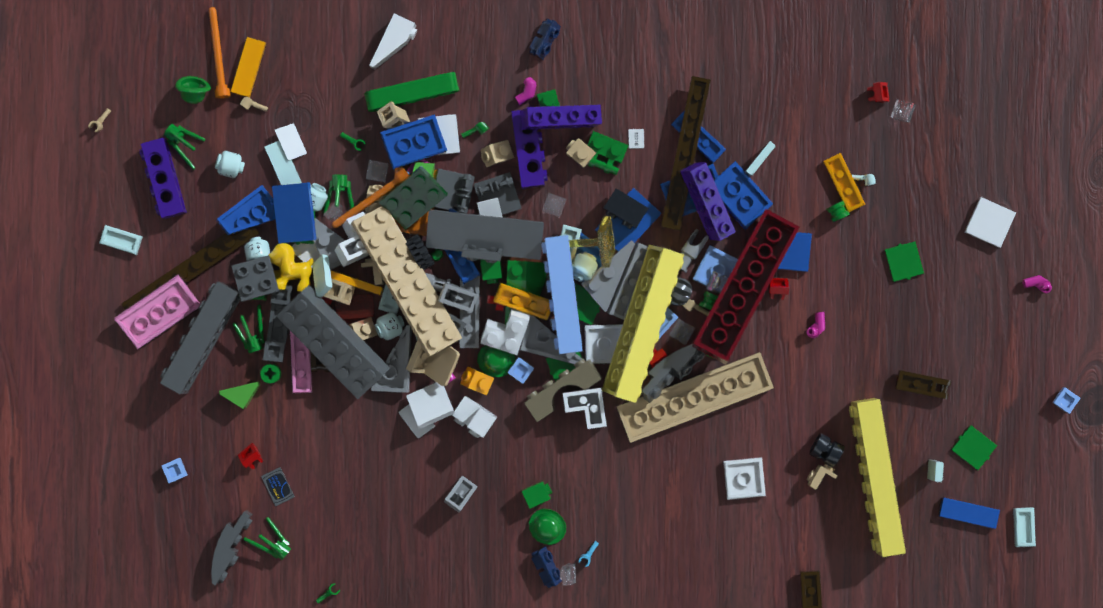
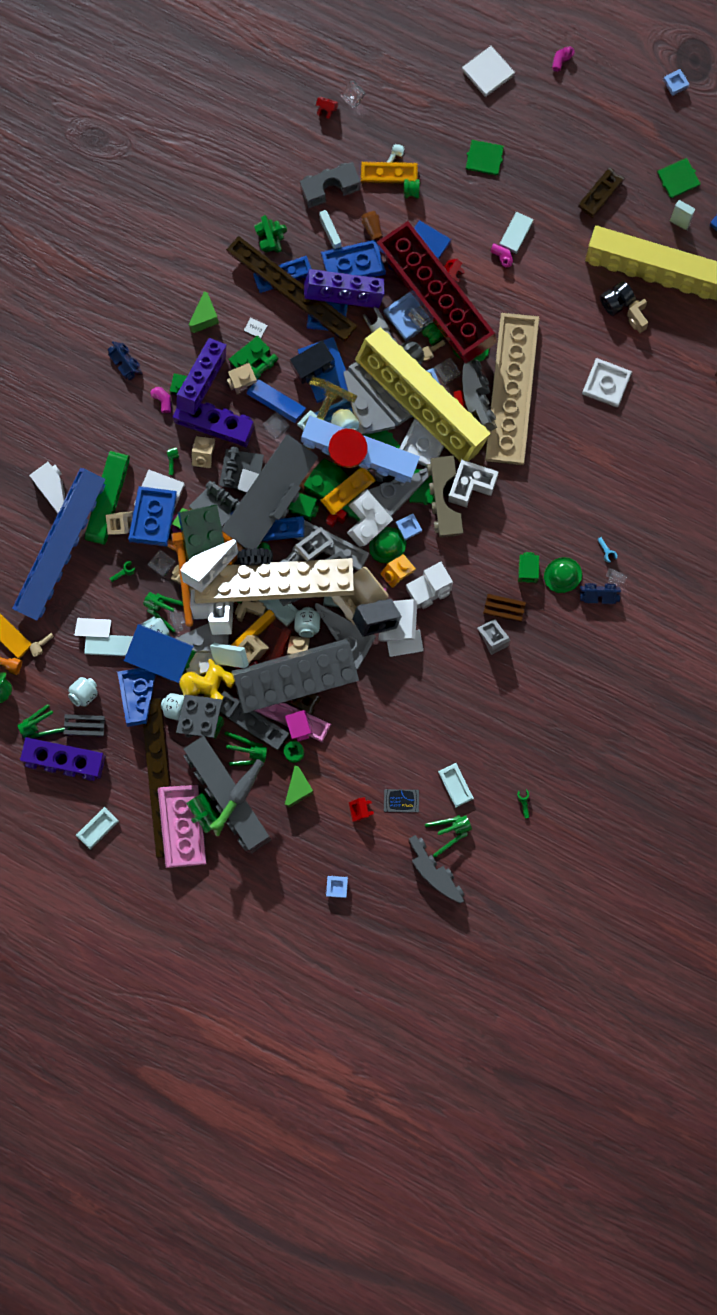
camera: 55 degrees left, 10 degrees down
none -> blue brick [12,468,105,620]
none -> dark grey tile [64,714,105,737]
none -> white slope [180,539,238,593]
none -> green hips [186,793,221,833]
none -> bright green slope [189,291,219,333]
none -> dark grey piece [209,759,264,836]
none -> blue tile [247,379,306,423]
none -> green hips [254,215,287,253]
none -> dark pink brick [285,710,313,742]
none -> dark grey arch [300,162,361,208]
none -> red tile [328,428,368,468]
none -> black brick [352,599,402,637]
none -> dark orange cone [361,211,383,240]
none -> light aqua tile [438,763,474,808]
none -> reddish brown tile [483,594,526,622]
none -> light aqua tile [500,212,533,254]

